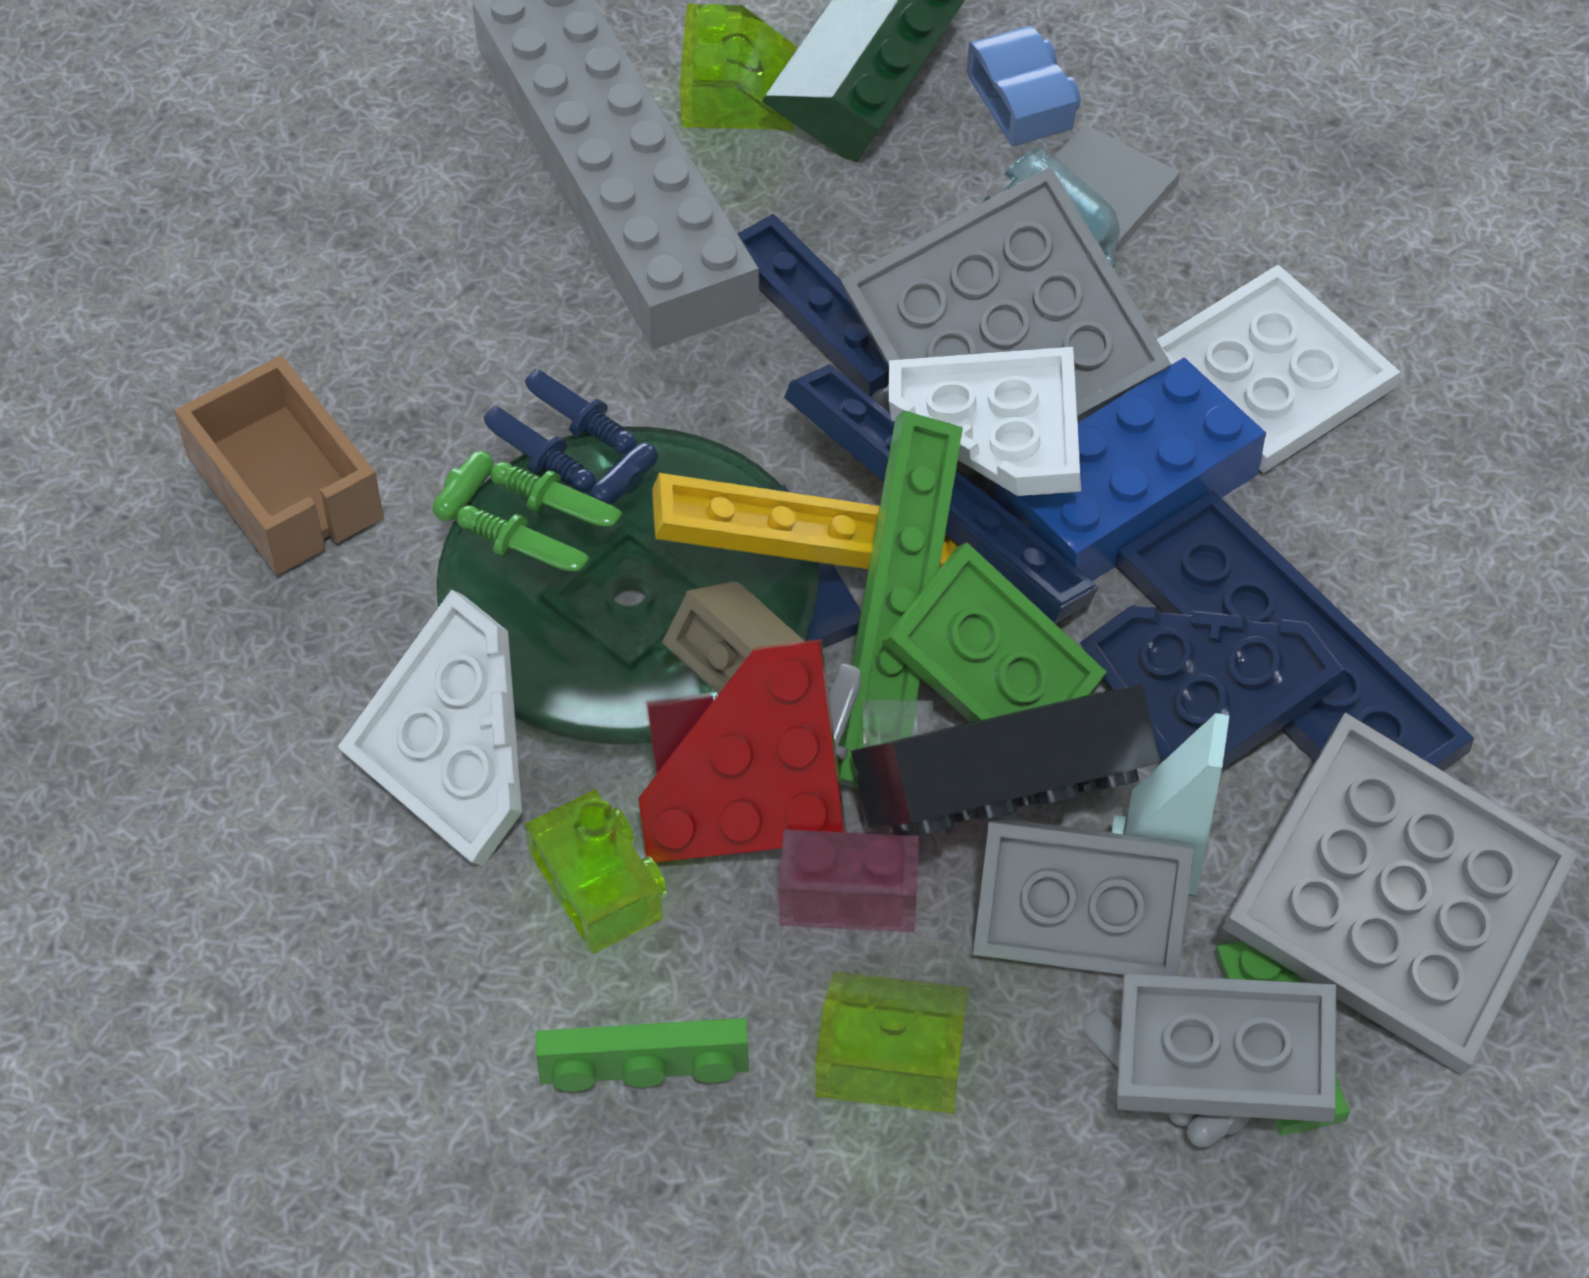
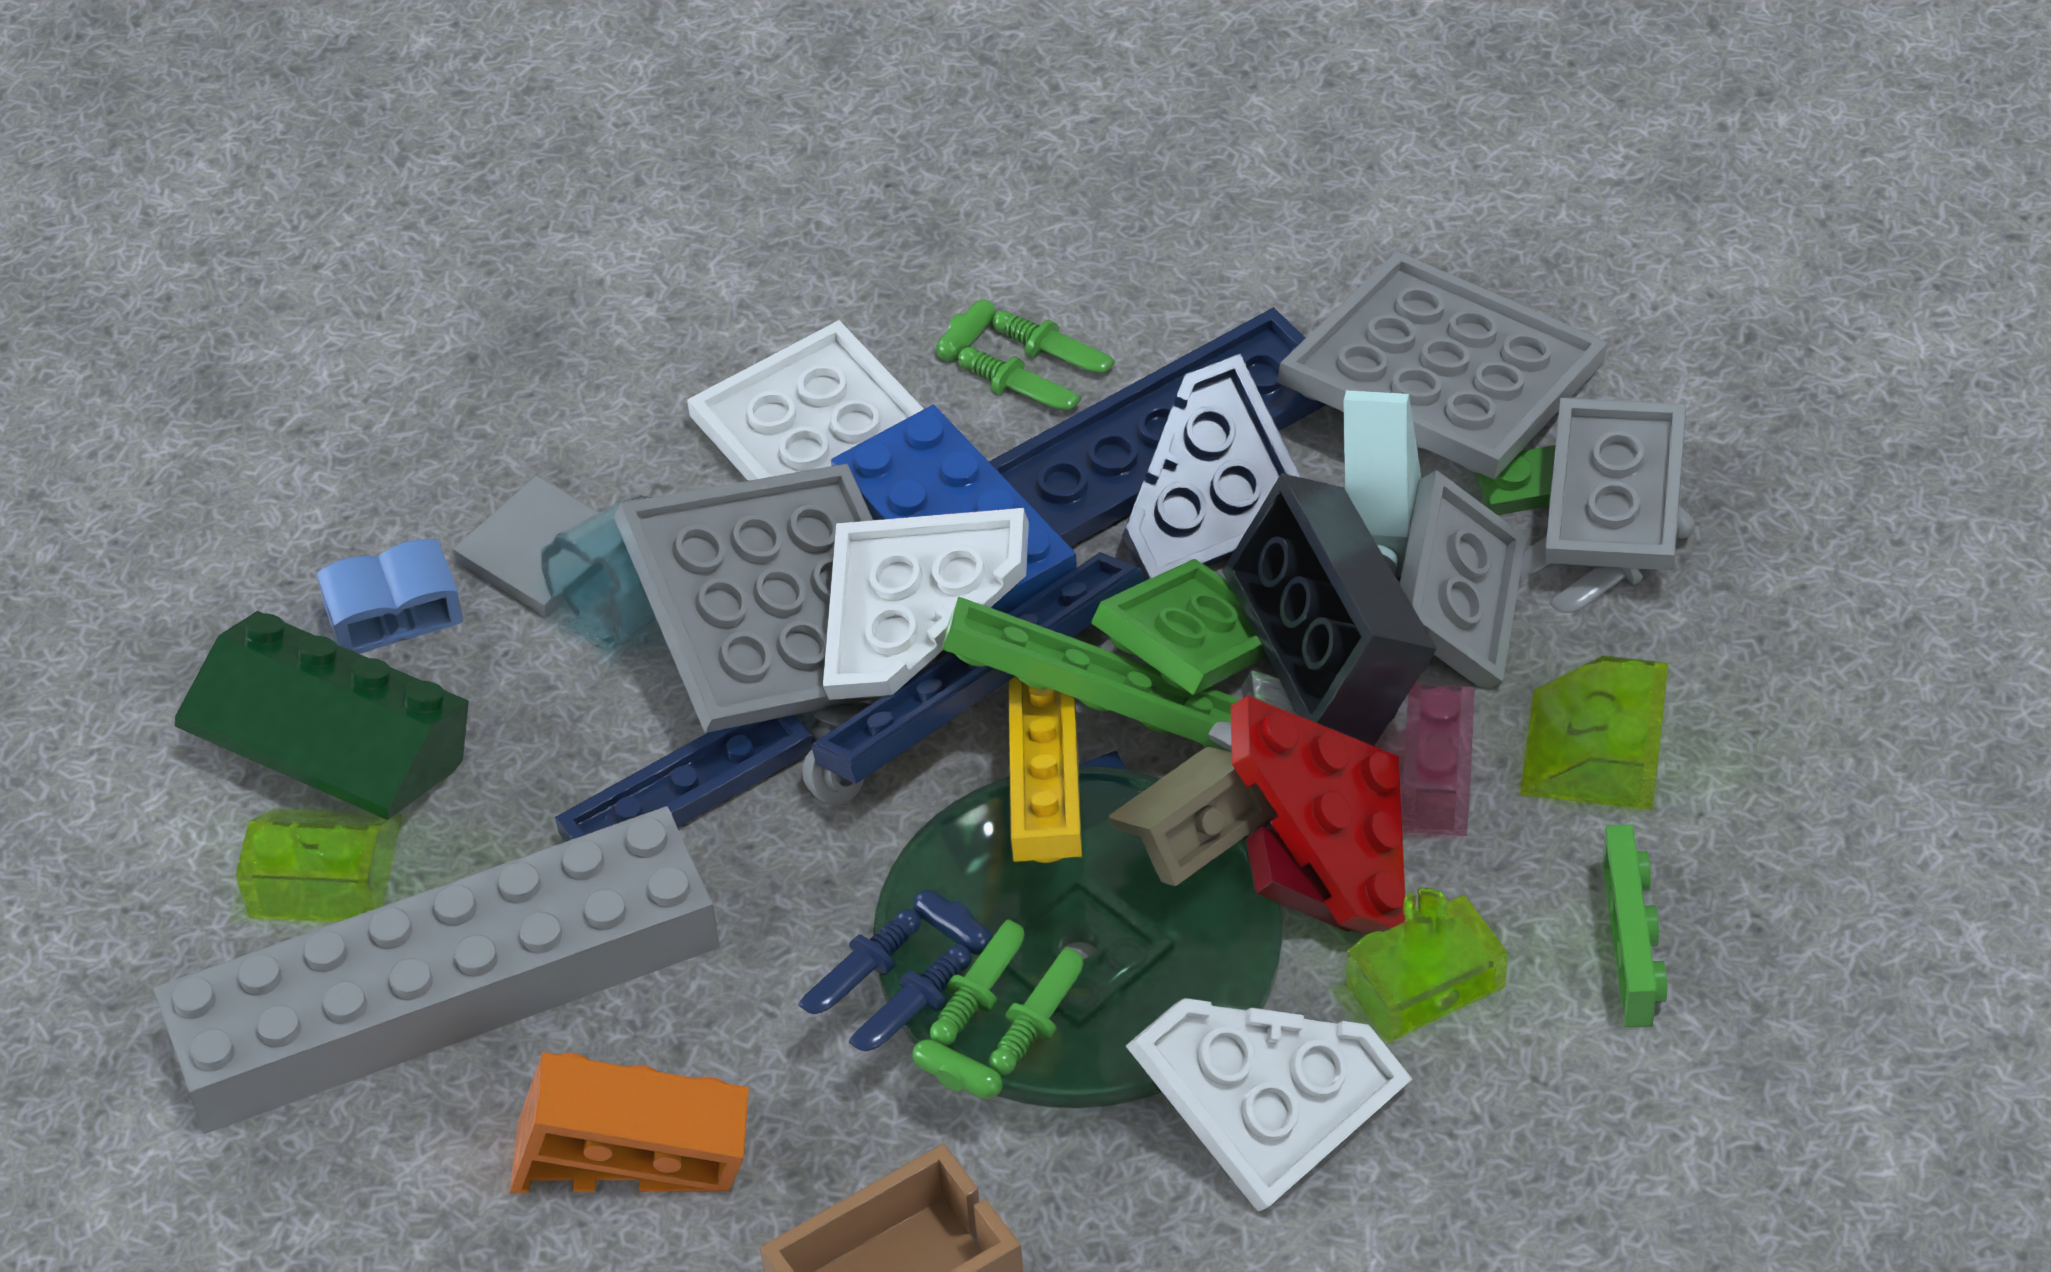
camera: 85 degrees left, 5 degrees down
none -> orange wedge [510,1052,749,1193]
none -> bright green piece [936,299,1115,410]

